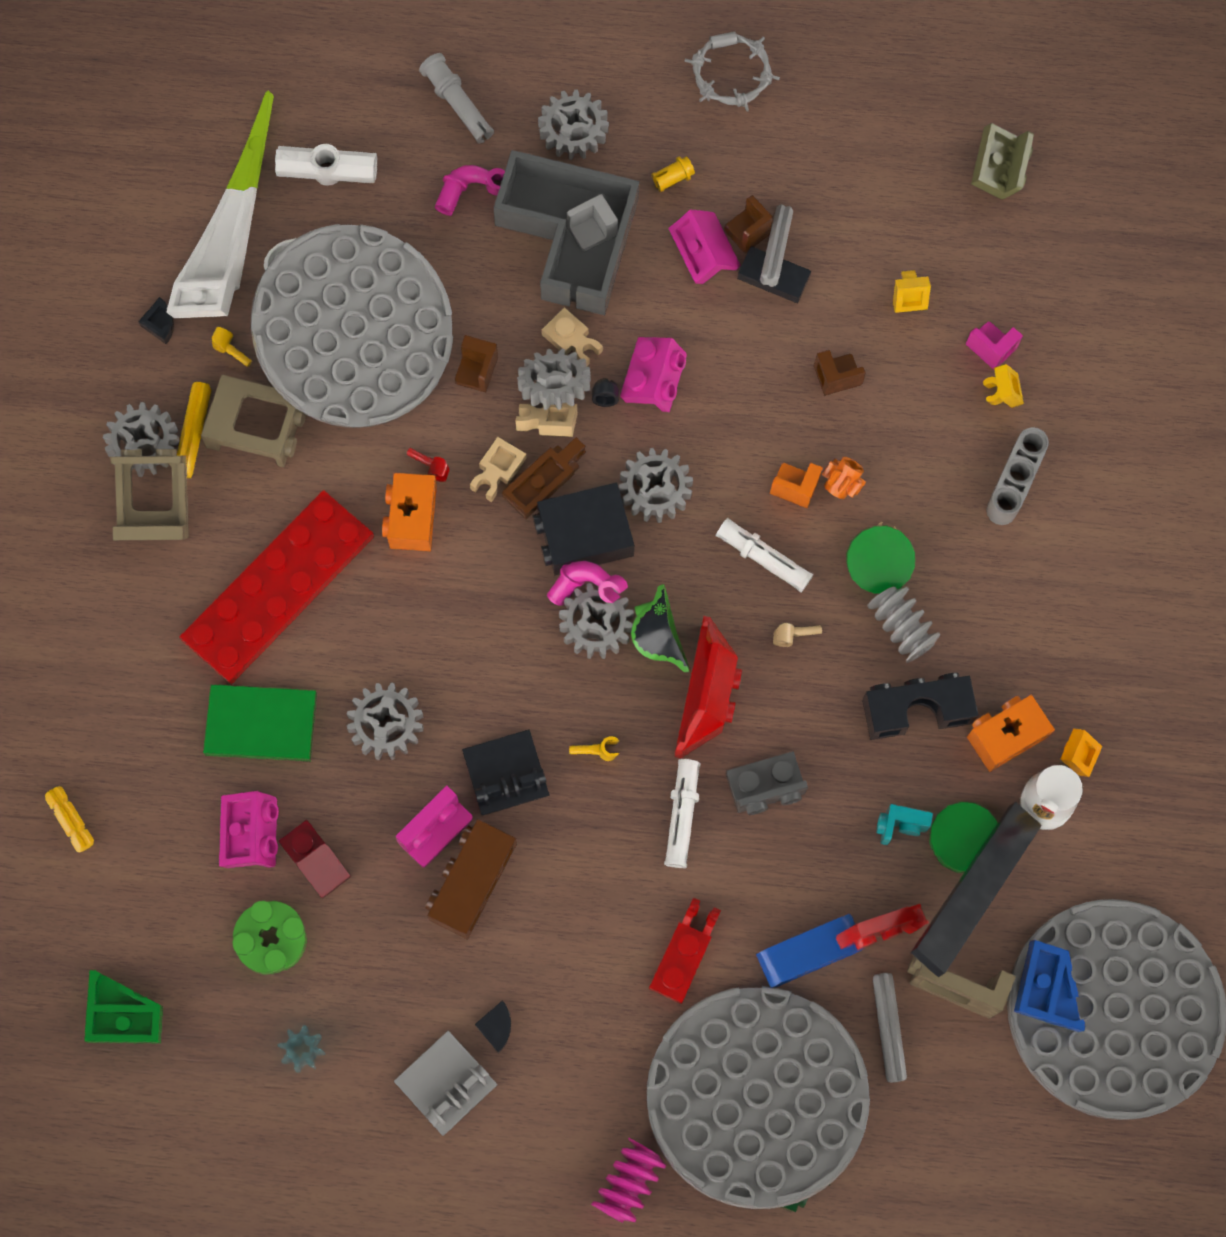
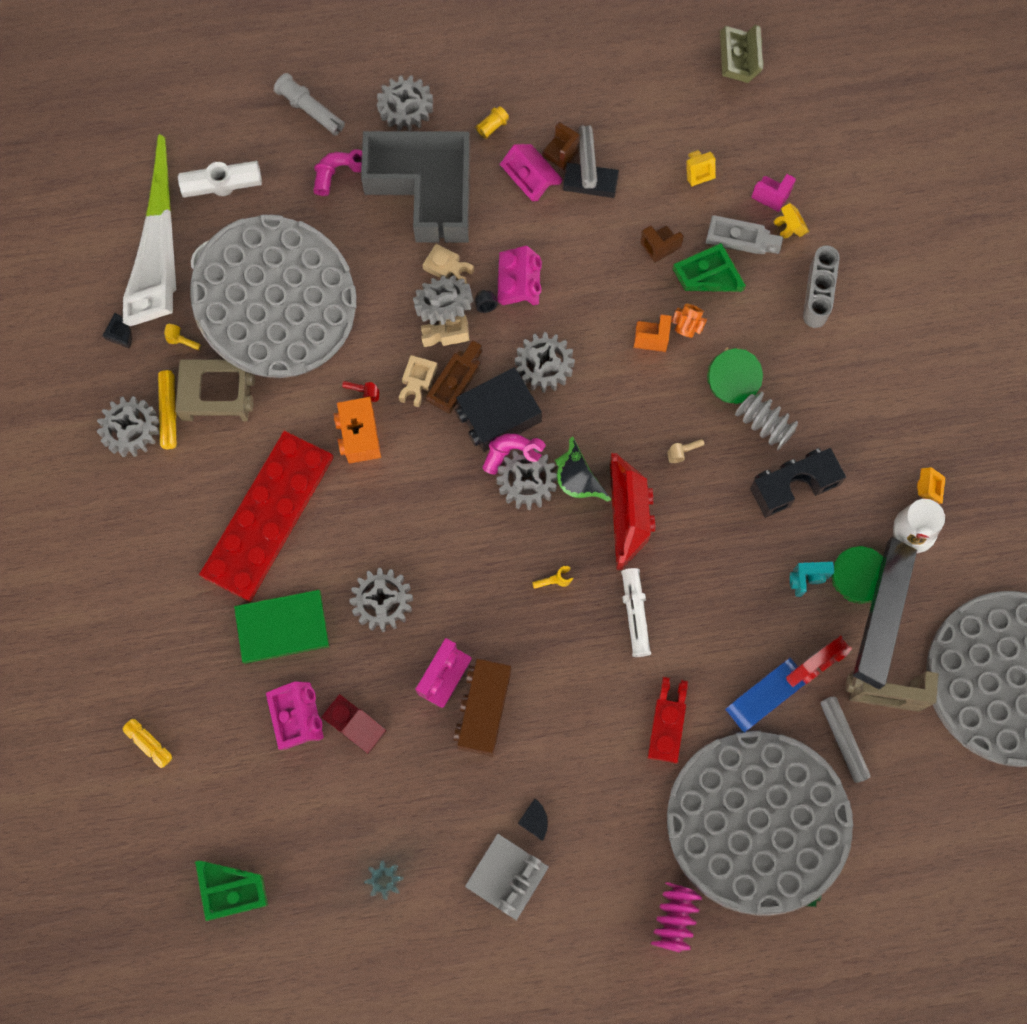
camera: 10 degrees left, 0 degrees up
dark tan window [110,449,189,541] -> none
bright green plate [233,901,307,975] -> none
reddish brown panel [455,335,498,393] -> none
black hinge [462,729,550,816] -> none
light grey panel [567,194,618,252] -> none
light grey piece [684,31,780,111] -> none
white pin [716,518,814,593] -> none
dark grey bracket [725,751,808,815] -> none
orange brick [967,694,1055,772] -> none
blue wing [1014,940,1085,1032] -> none
none -> green wing [673,243,746,292]
none -> light grey hinge [706,215,783,254]

